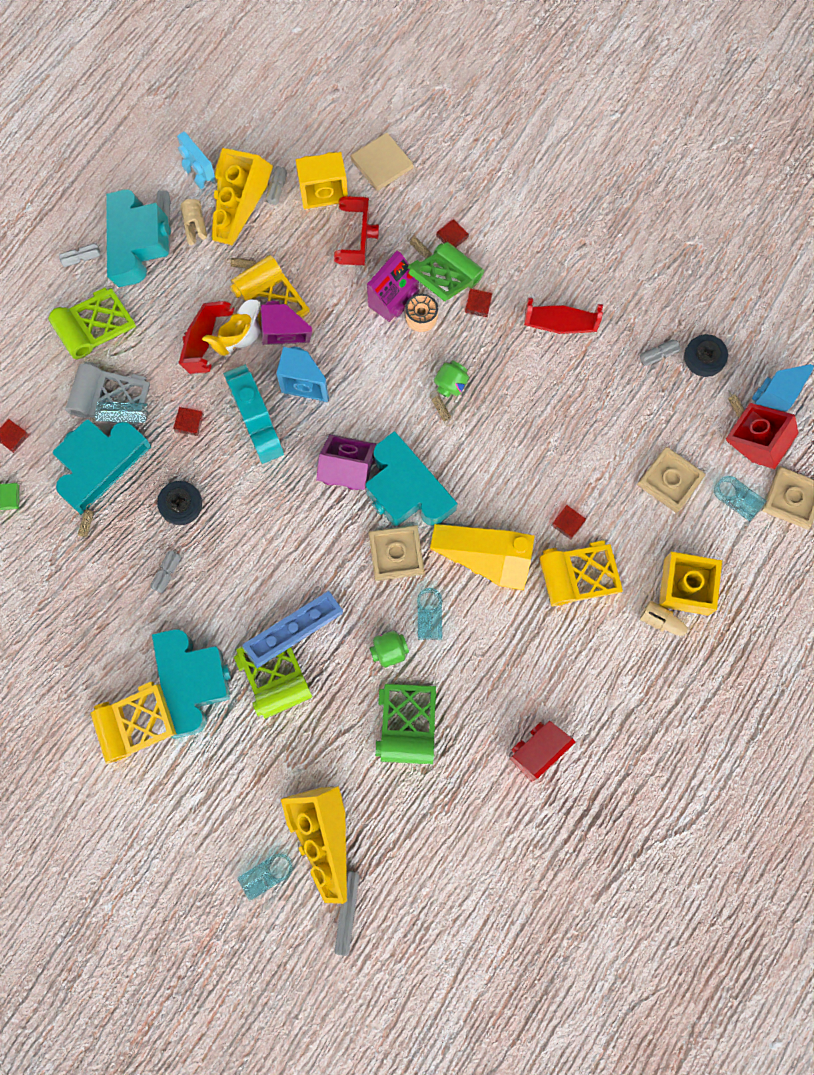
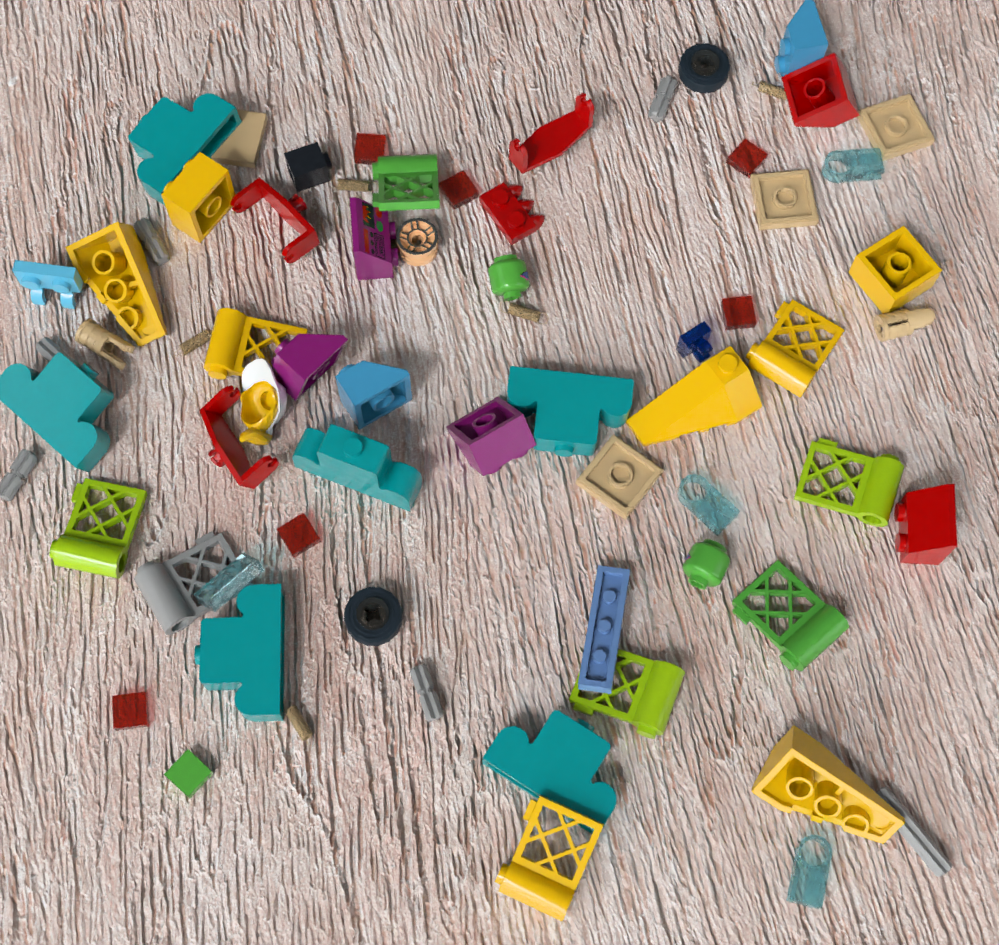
camera: 45 degrees left, 5 degrees down
none -> teal brick [128,93,242,205]
none -> black brick [284,142,332,192]
none -> red plate [479,182,545,245]
none -> clear blue tile [676,321,713,363]
none -> clear red tile [726,138,768,179]
none -> lime piece [794,438,904,527]

